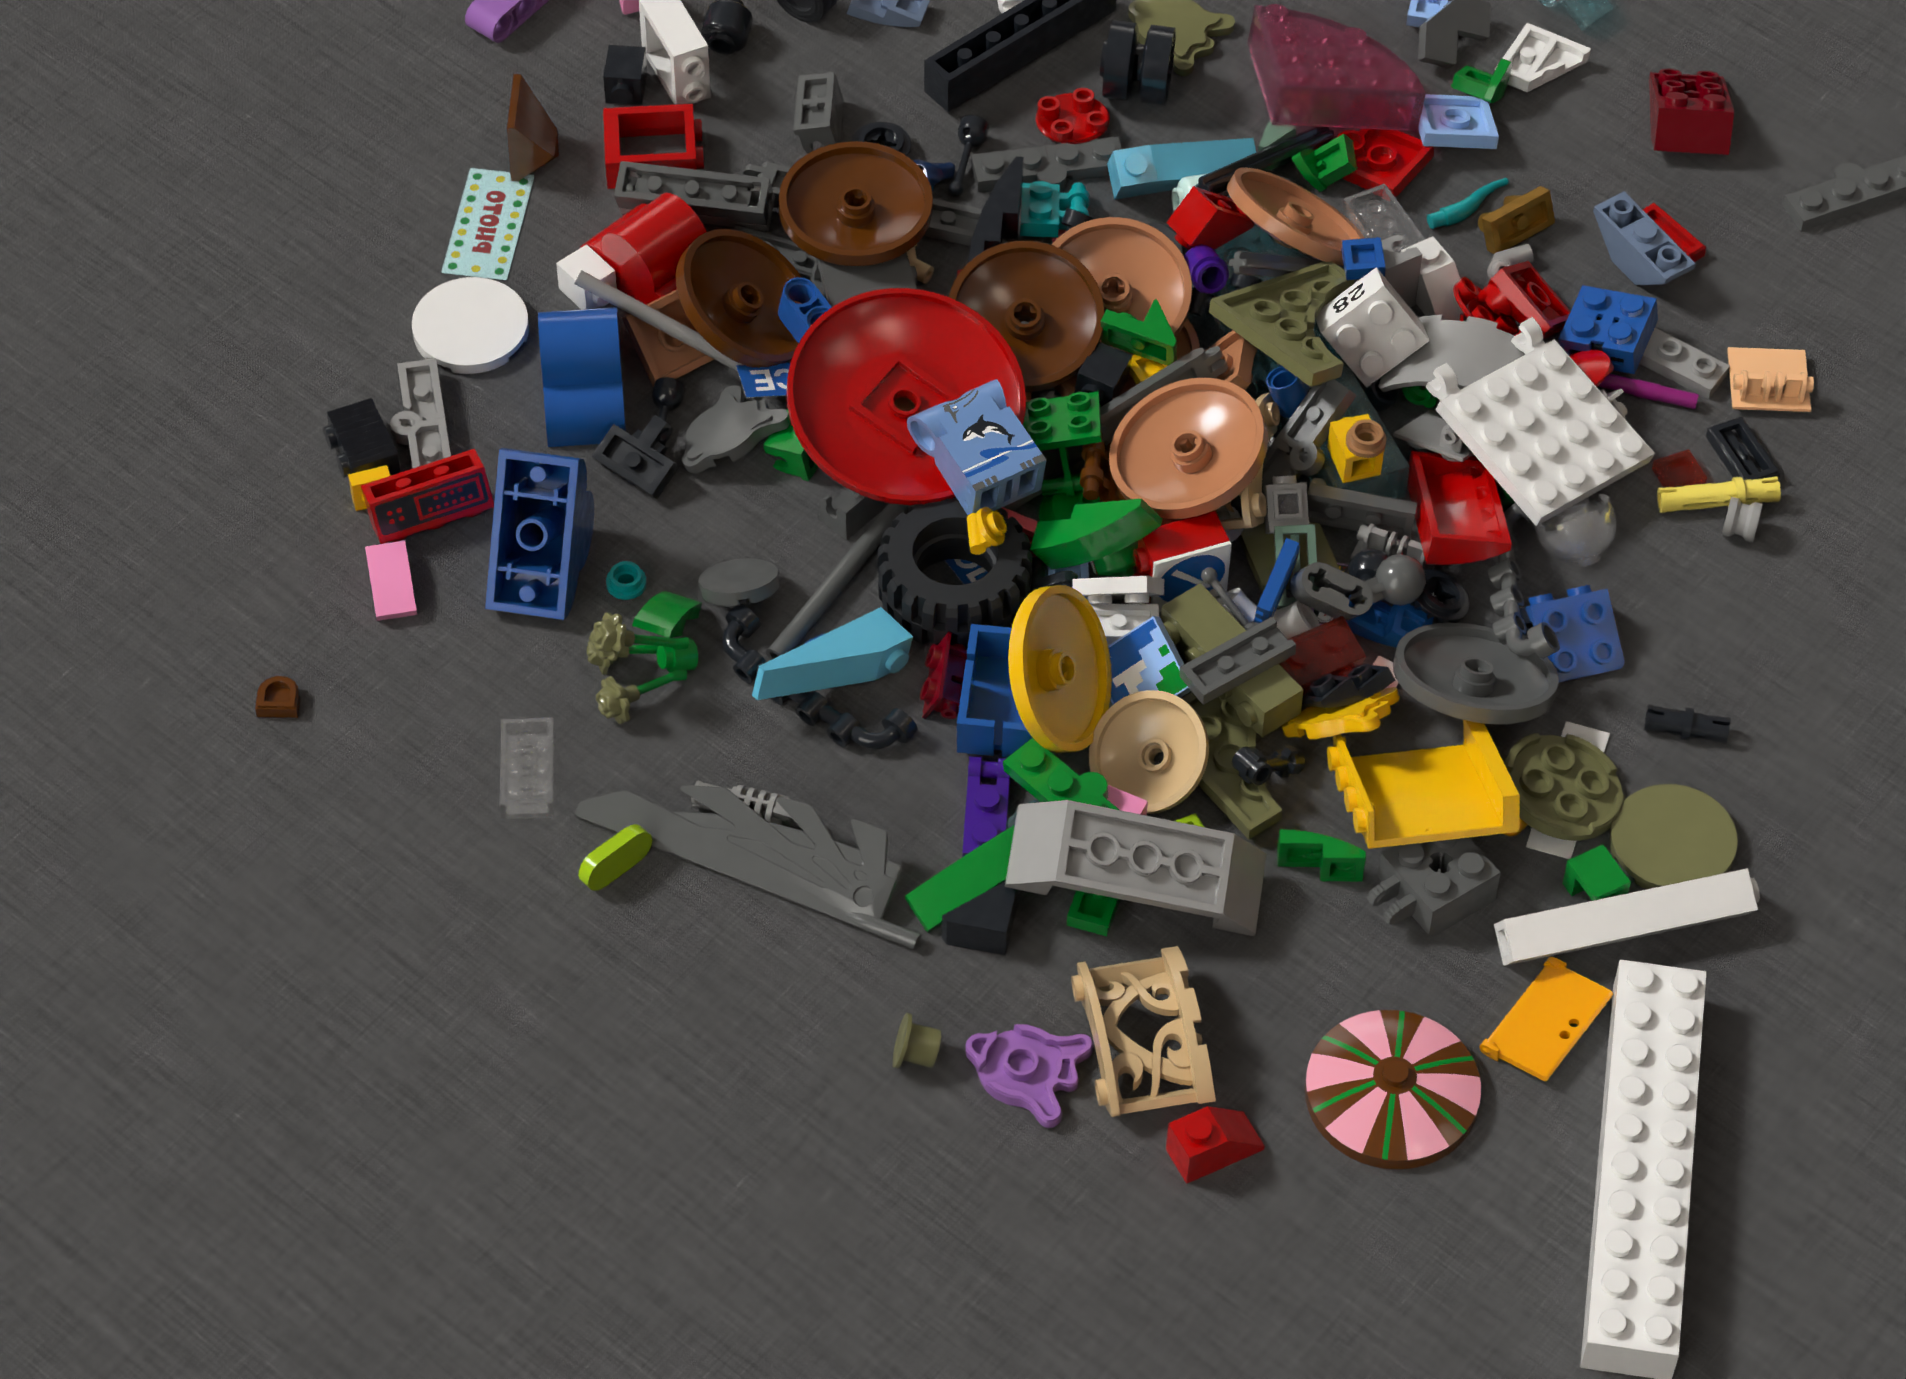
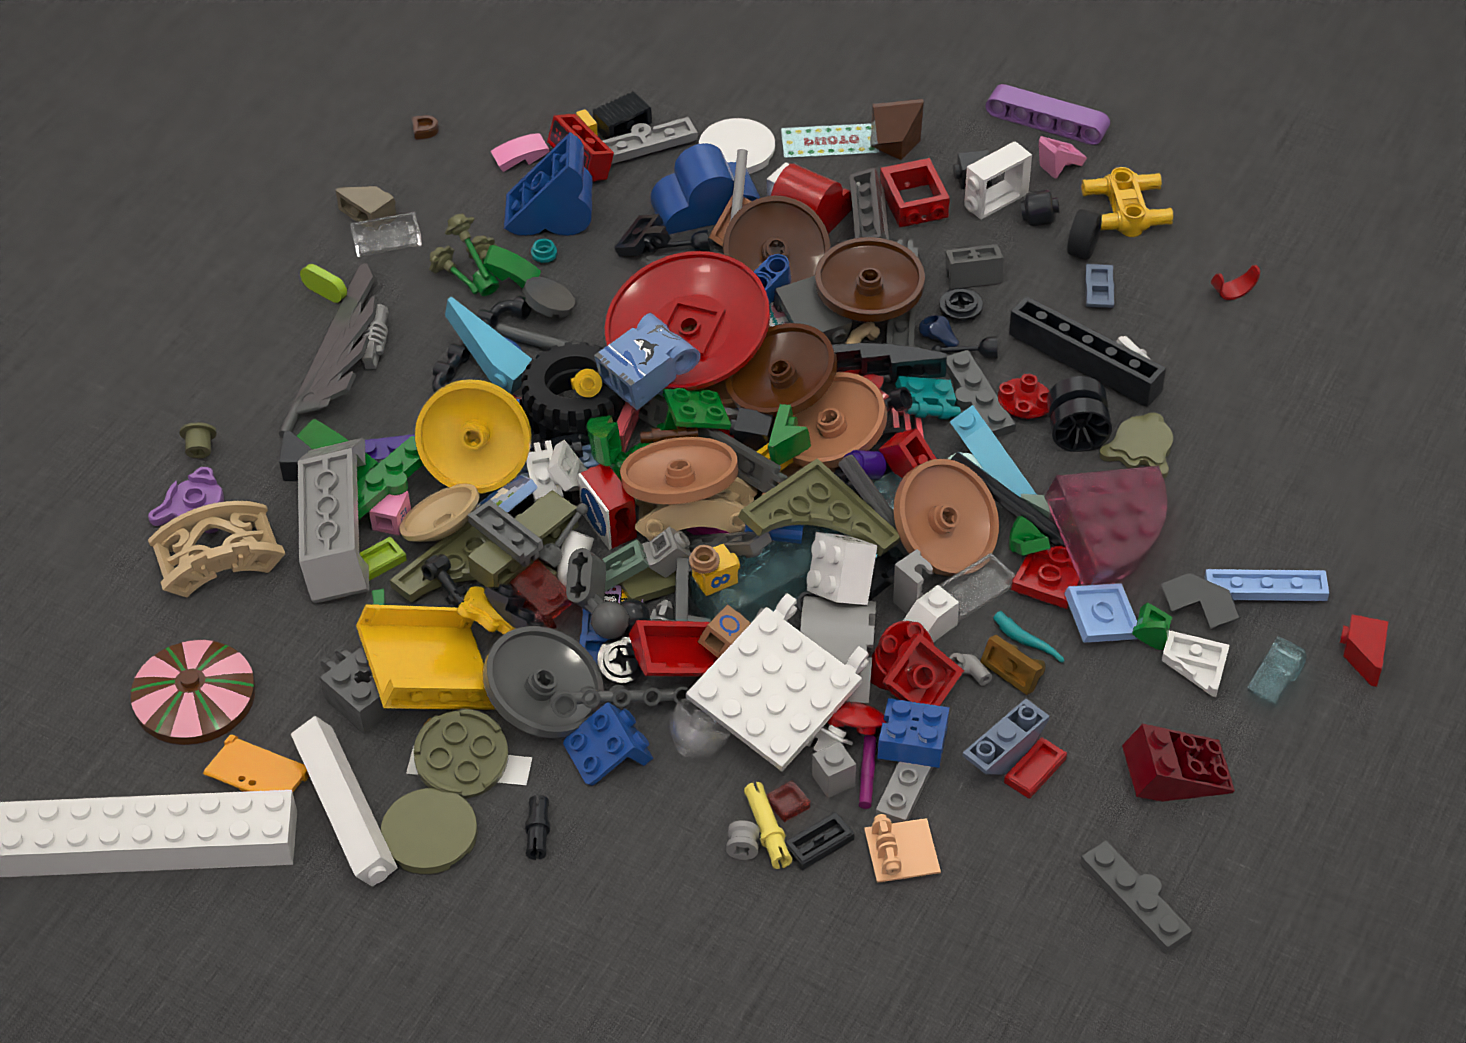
camera: 80 degrees right, 5 degrees down
red slope [1166,1106,1265,1184] -> none
blue tile [1253,538,1300,623] -> none
blue tile [1341,237,1386,280] -> none
green panel [1562,844,1631,901] -> none
none -> dark tan slope [335,186,397,233]
none -> medium nougat brick [698,604,751,658]
none -> light grey brick [812,742,856,798]

